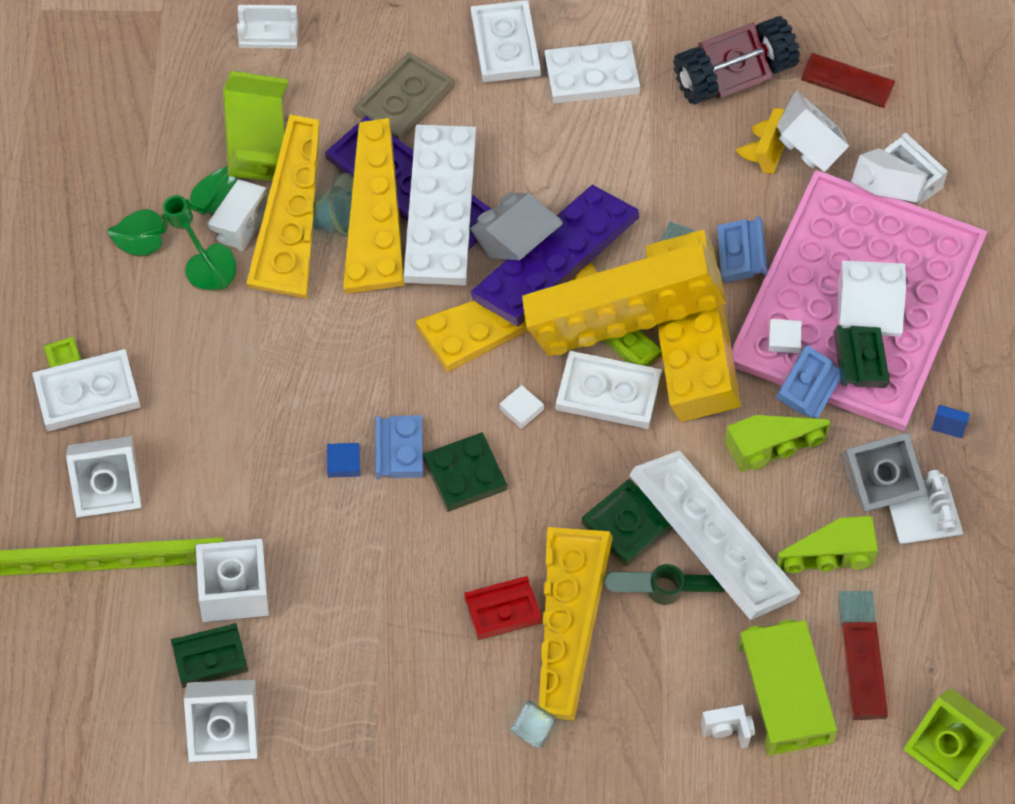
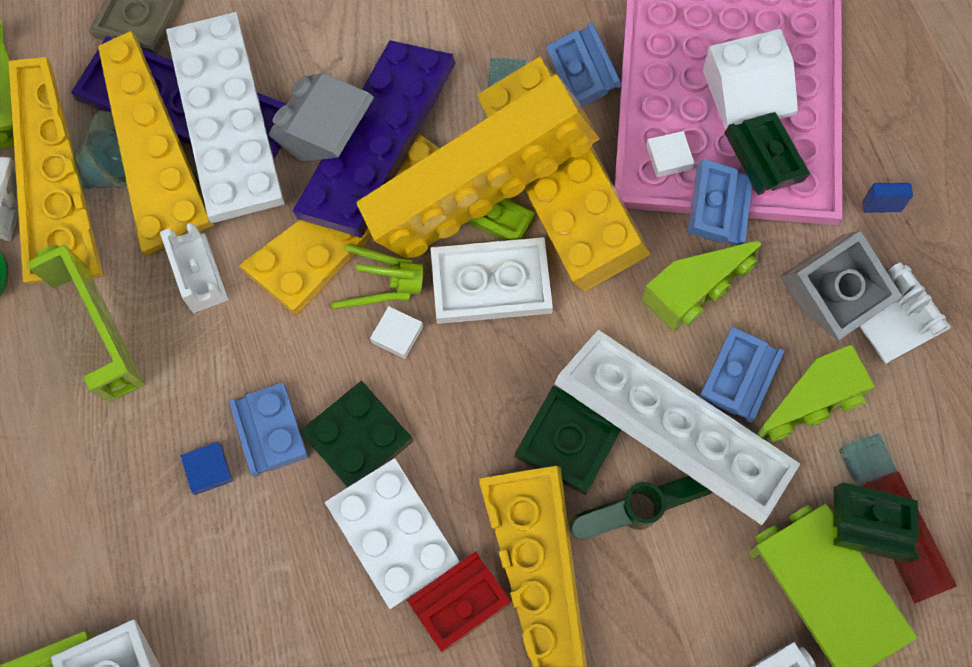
camera: 15 degrees left, 10 degrees up
none -> lime panel [26,244,146,402]
none -> white hinge [160,223,229,313]
none -> white plate [325,458,460,609]
none -> lime plant [331,244,423,309]
none -> medium blue plate [699,327,785,423]
none -> dark green plate [833,482,919,563]

